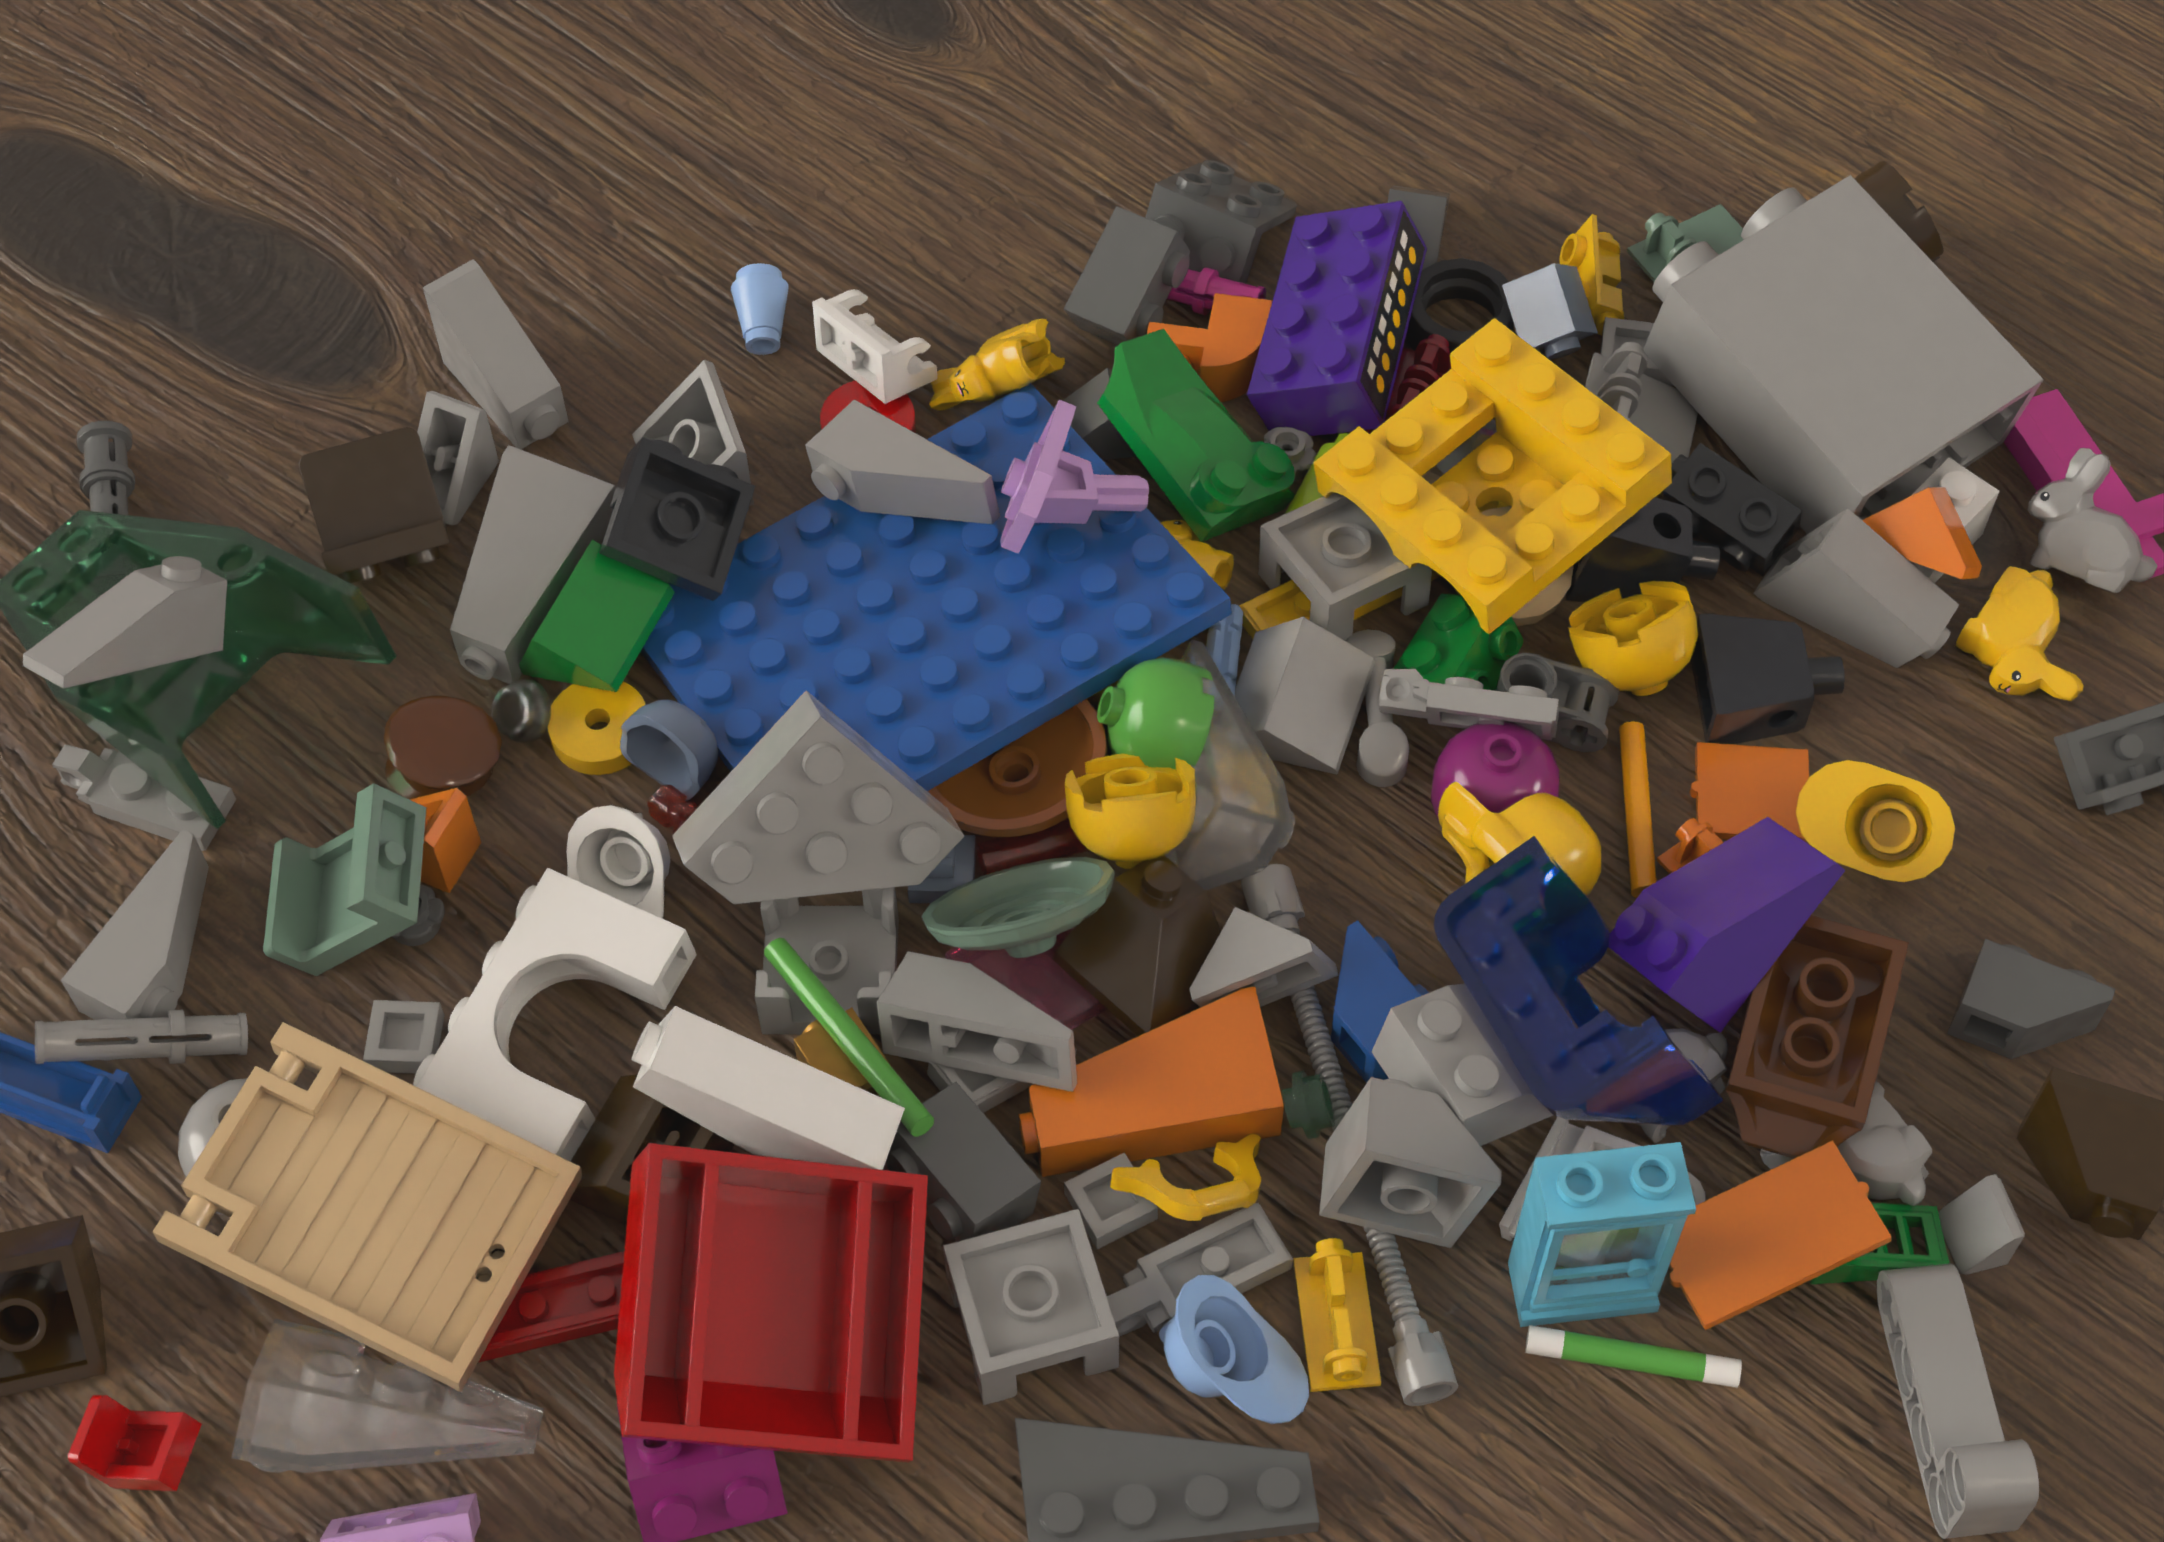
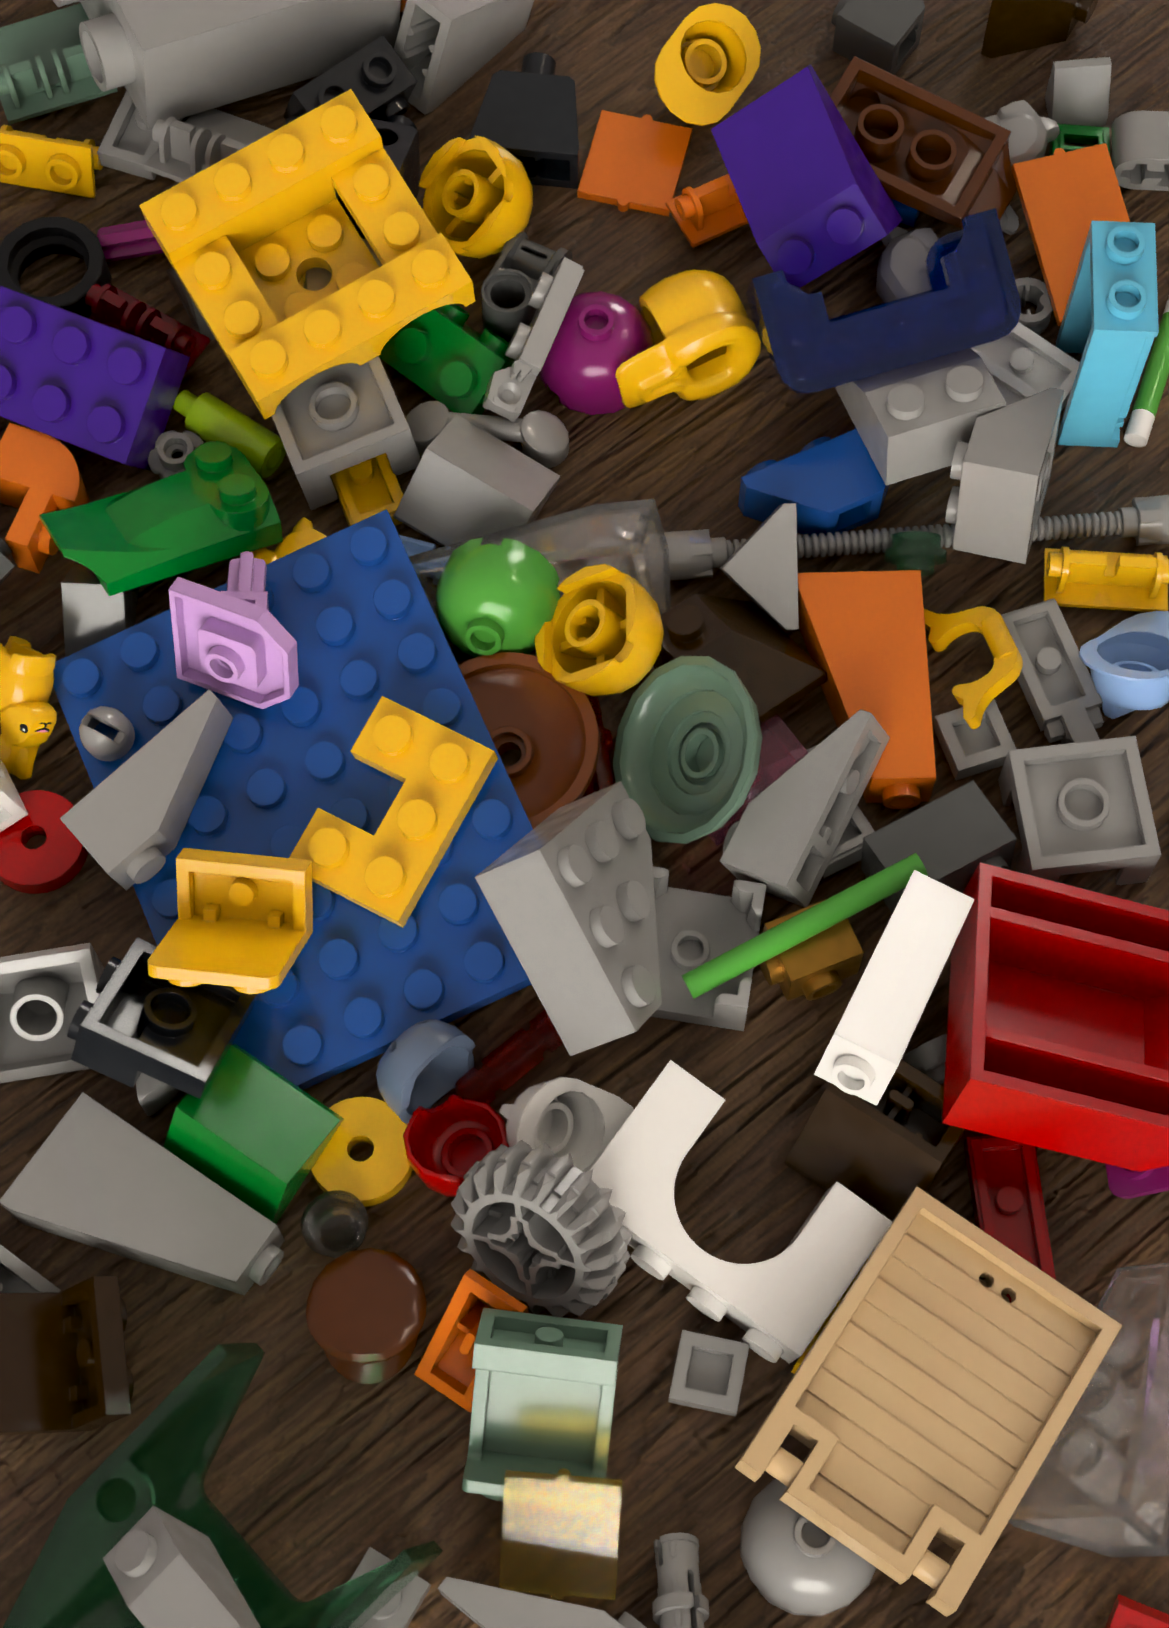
camera: 80 degrees left, 10 degrees up
brick [1502,263,1598,360] -> none
light orange bar [1619,721,1657,898] -> none
none -> light grey hinge [79,706,135,761]
none -> yellow bracket [147,848,313,994]
none -> yellow plate [289,696,498,928]
none -> red hair [403,1094,509,1197]
none -> light grey gear [450,1140,632,1317]
none -> clear yellow piece [499,1468,623,1601]

